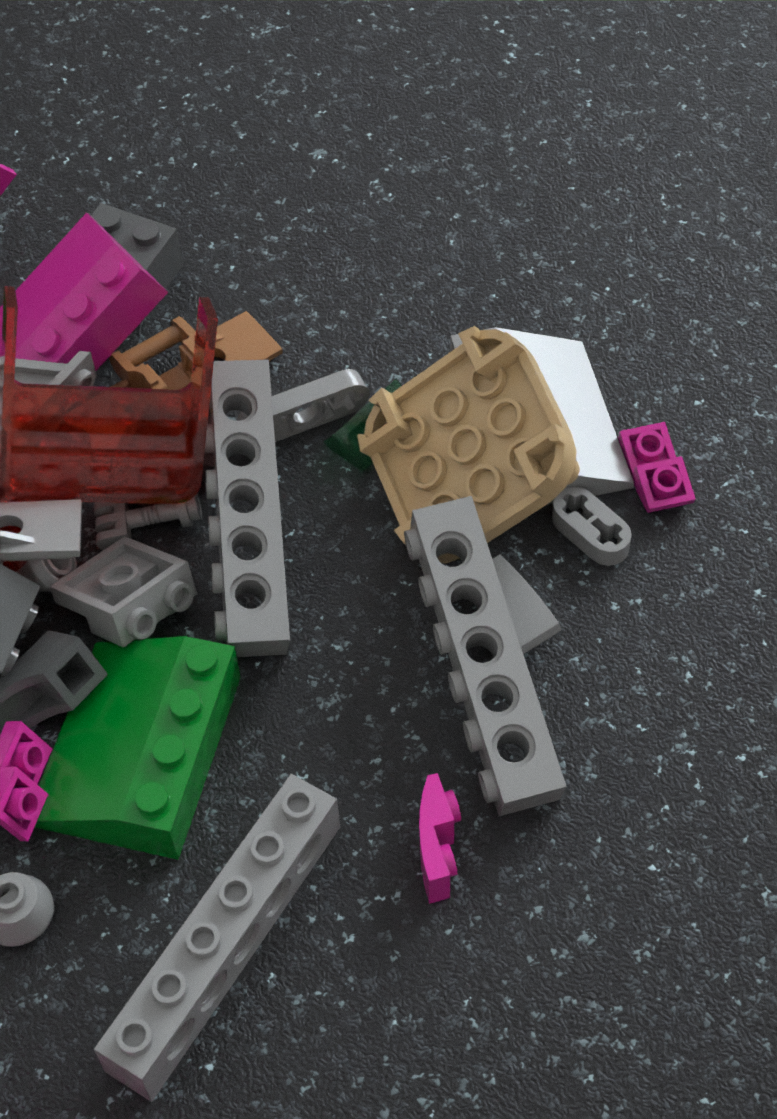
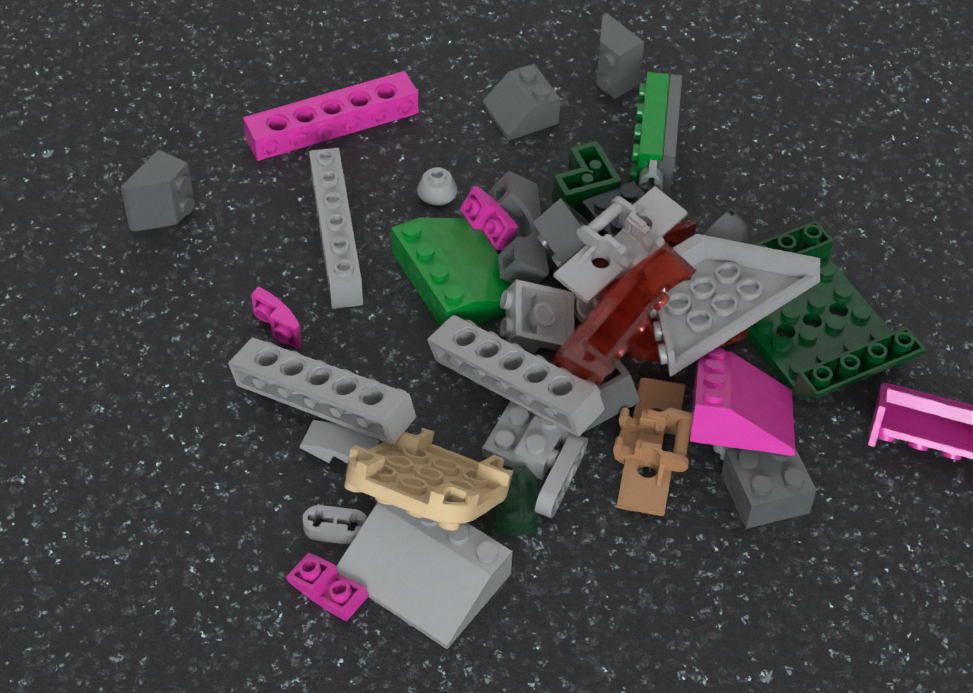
camera: 135 degrees right, 5 degrees down
none -> light grey plate [482,401,570,480]

